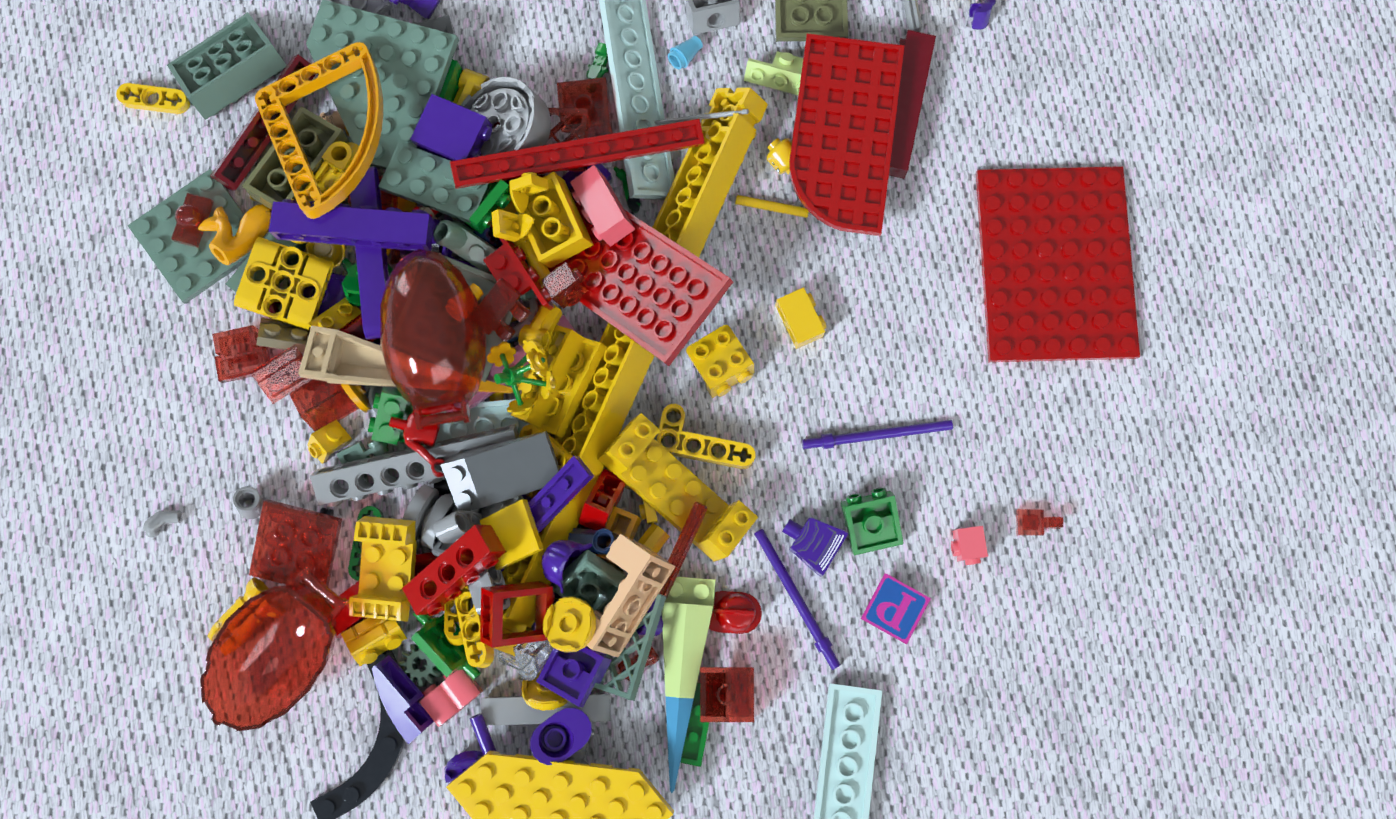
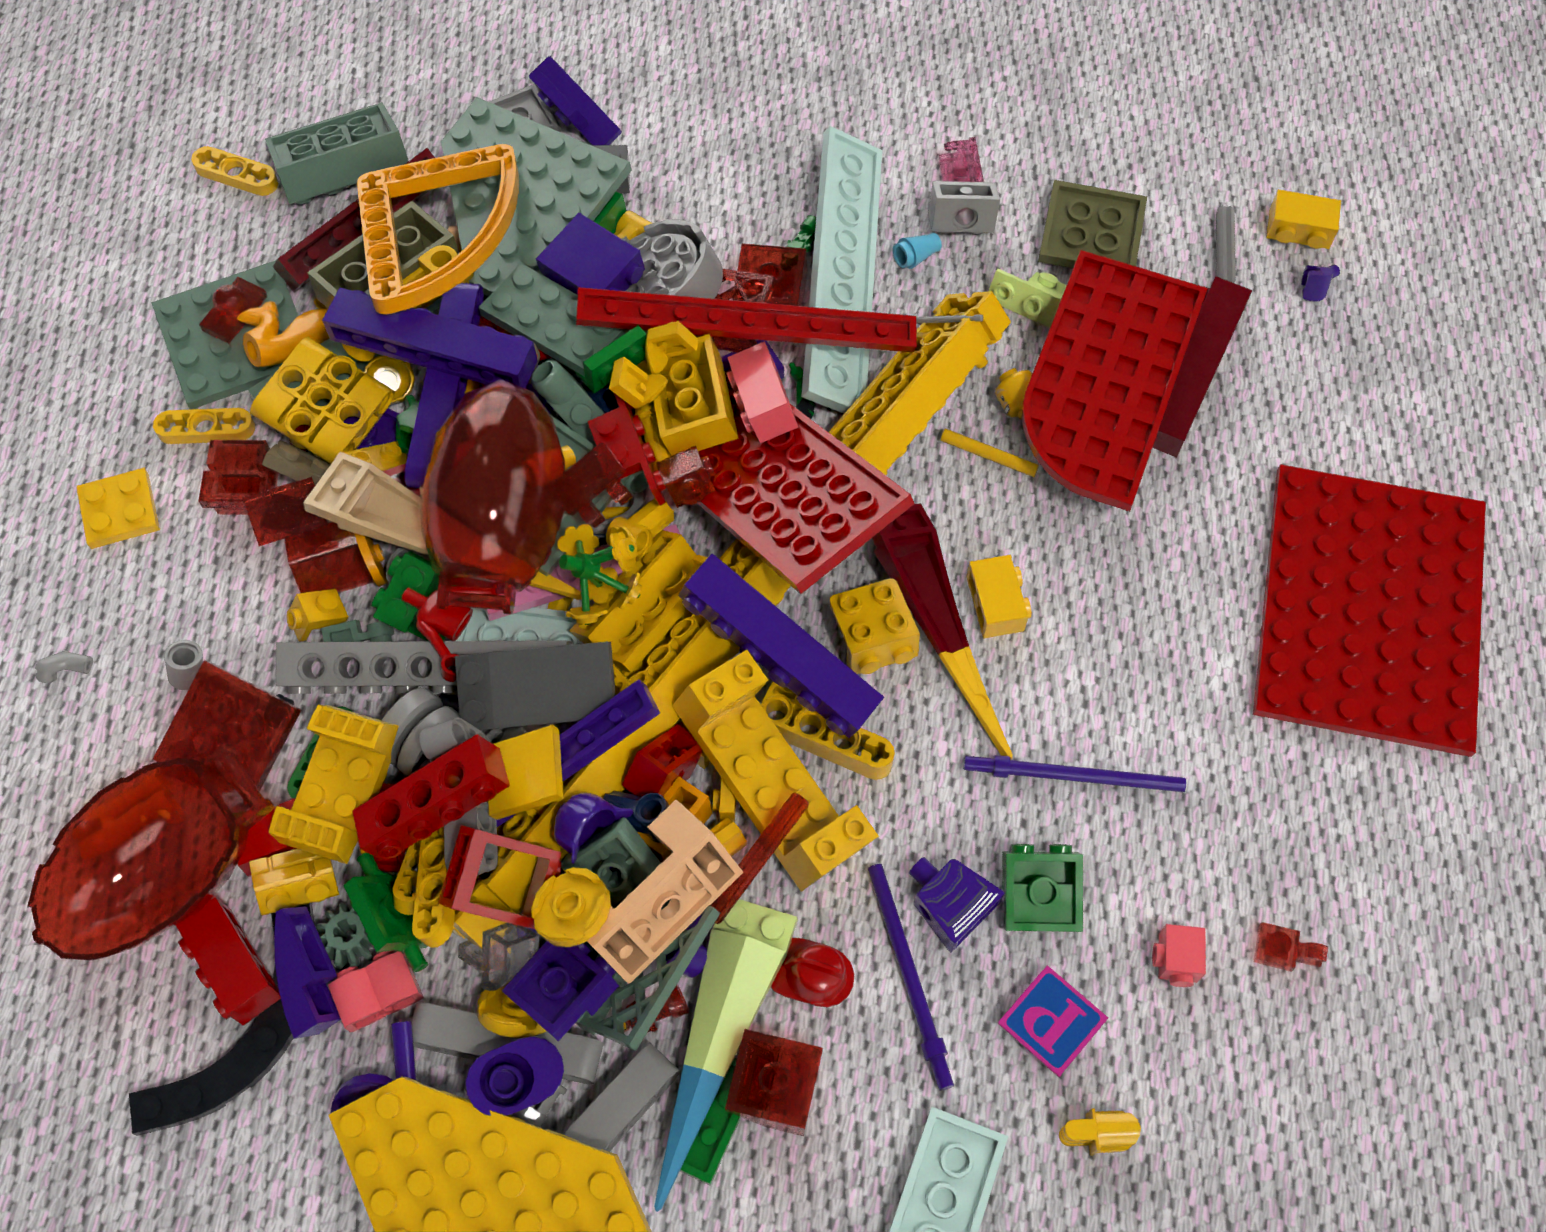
camera: 15 degrees right, 15 degrees down
none -> yellow plate [76,467,160,549]
none -> yellow beam [153,408,255,444]
none -> red brick [175,897,281,1026]
none -> light grey beam [563,1043,680,1152]
none -> dark purple brick [678,553,884,738]
none -> dark red plate [872,503,1013,760]
none -> yellow arm [1059,1108,1141,1156]

